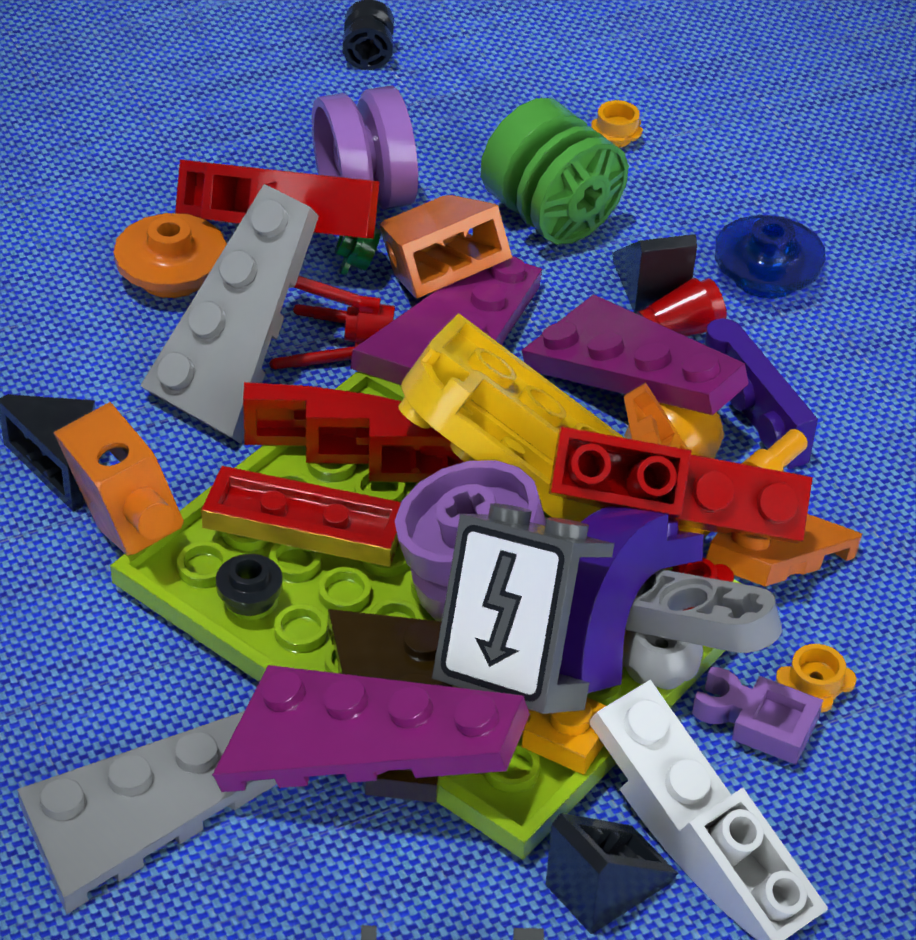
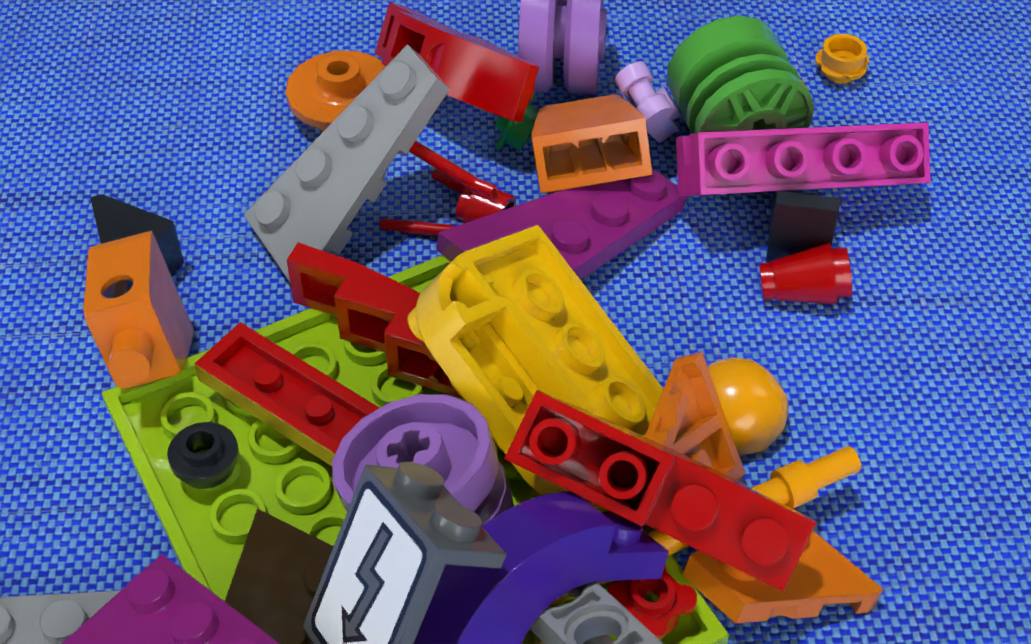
camera: 25 degrees right, 5 degrees up
magenta wing [521,294,749,415] -> none
dark purple plate [705,318,818,469] -> none
clear blue piece [715,215,825,299] -> none
none -> lavender plate [614,61,682,143]
none -> dark pink brick [676,122,931,197]

